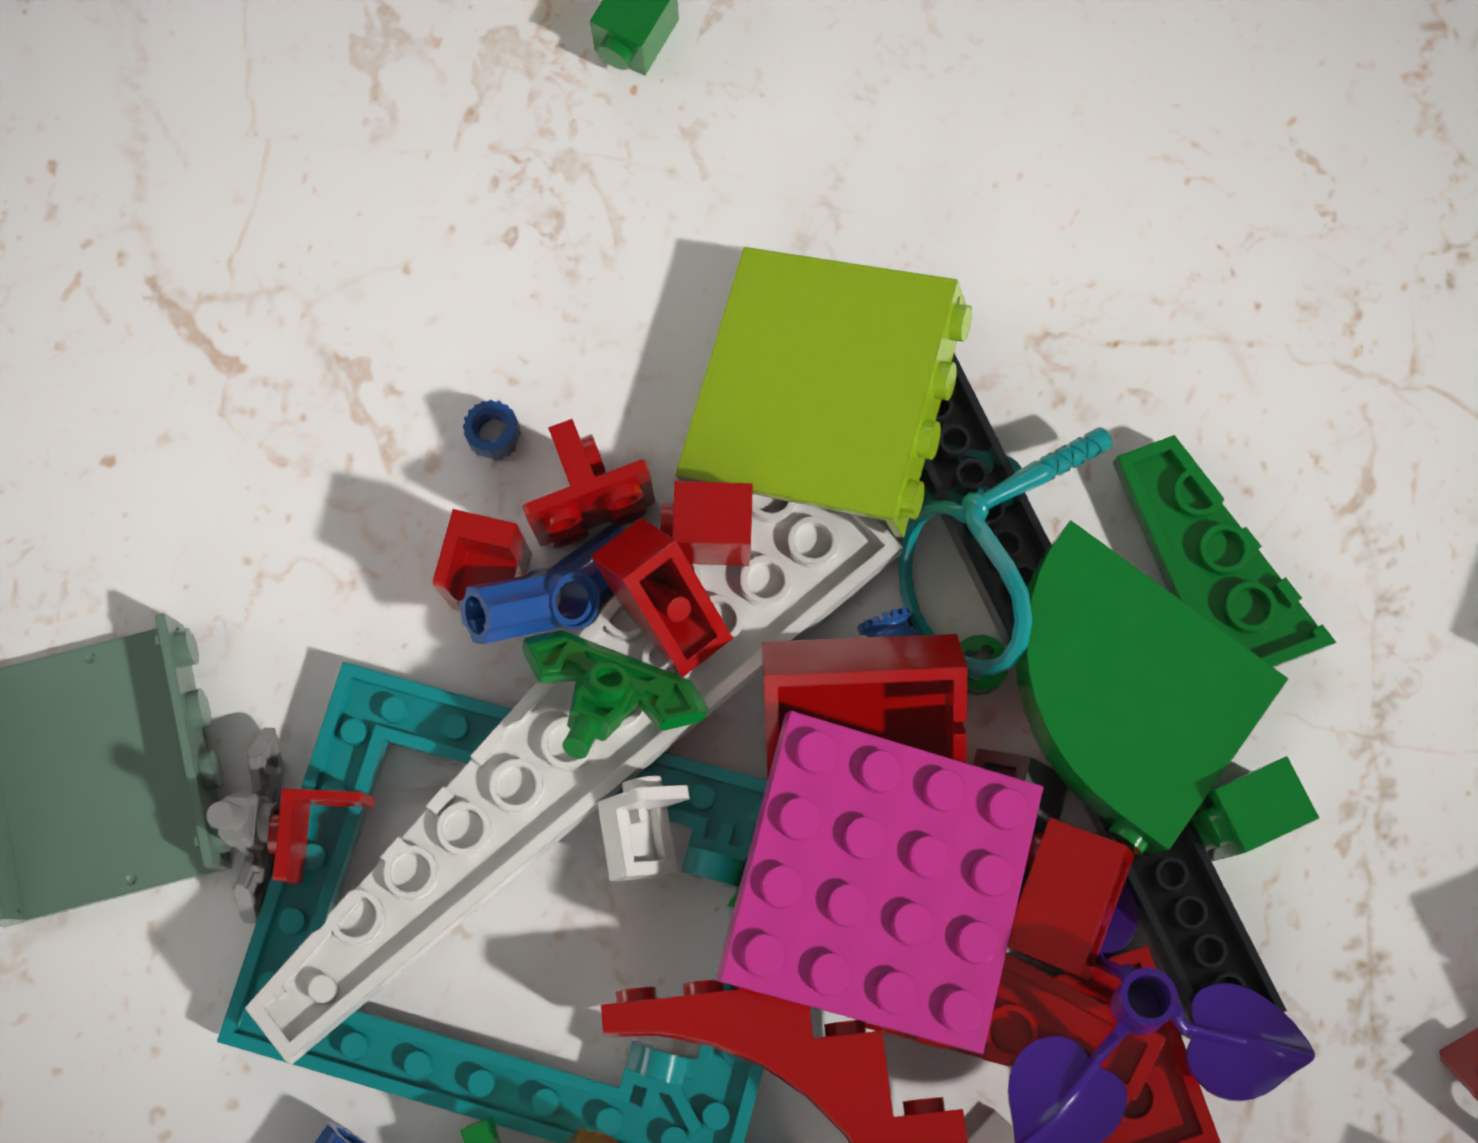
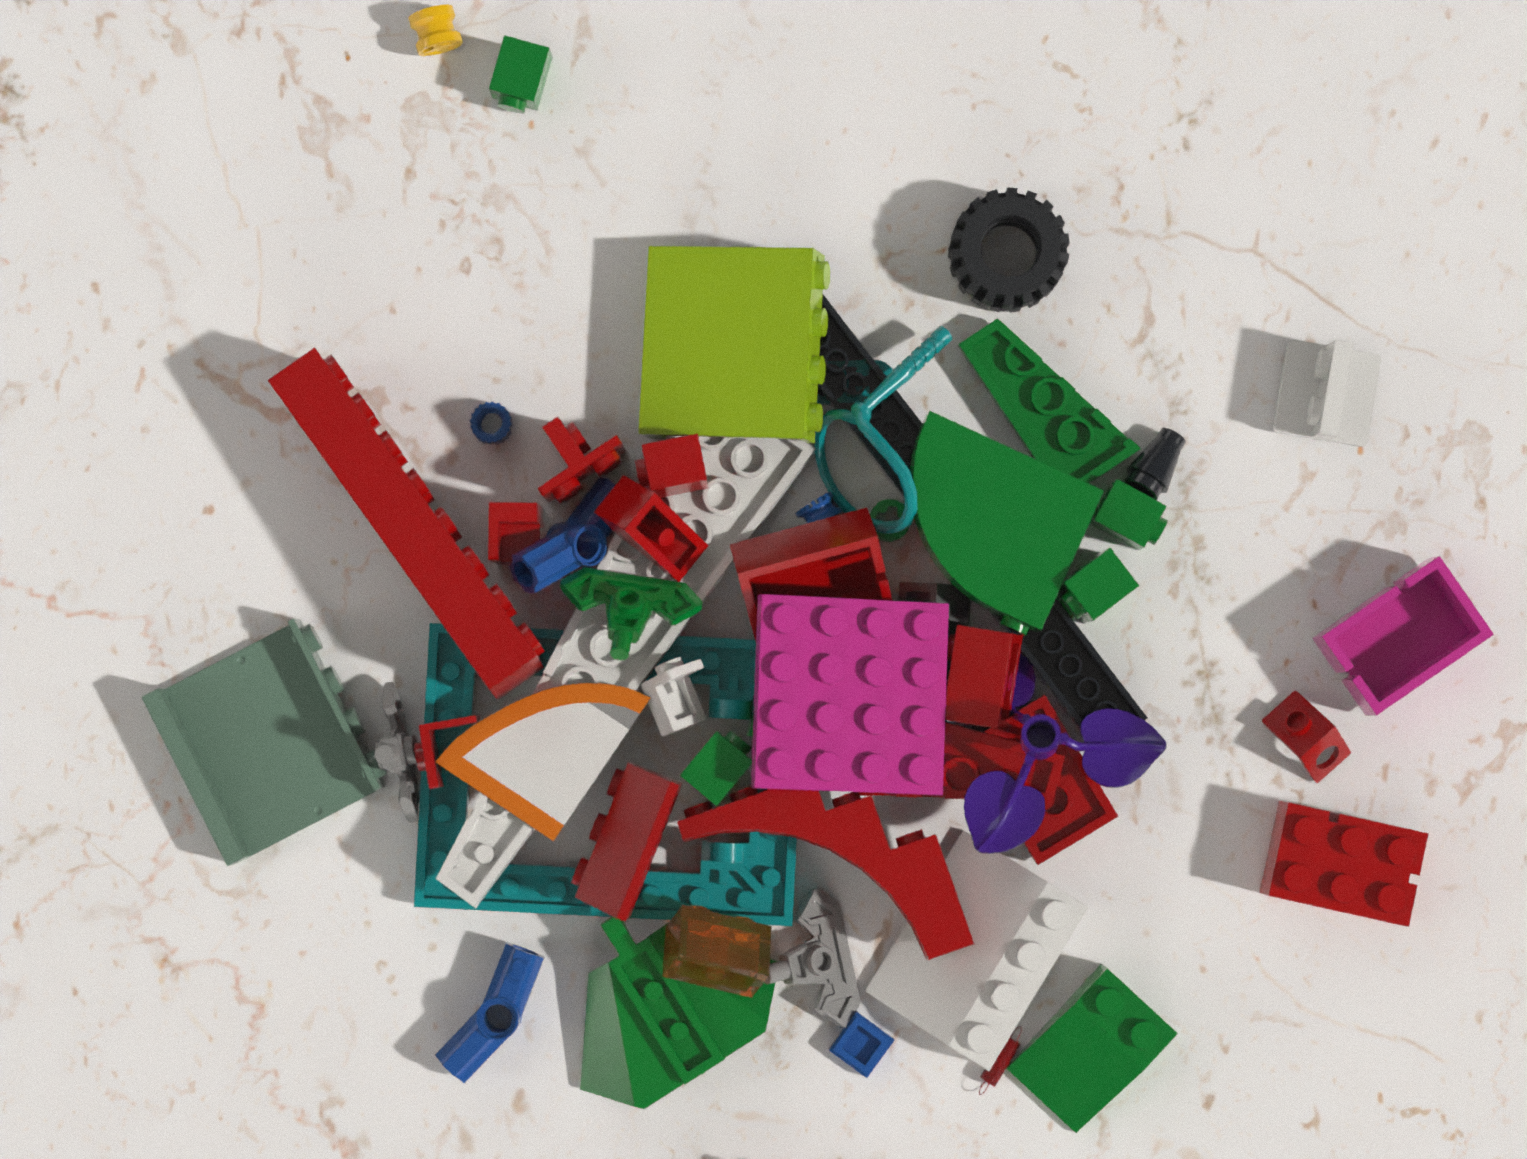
camera: 15 degrees left, 10 degrees up
none -> red brick [267,347,545,700]
none -> sticker [436,683,650,841]
none -> red slope [571,762,683,922]
none -> green brick [680,730,752,806]
none -> black tyre [948,188,1070,313]
none -> green brick [1090,479,1168,550]
none -> black cone [1125,428,1186,500]

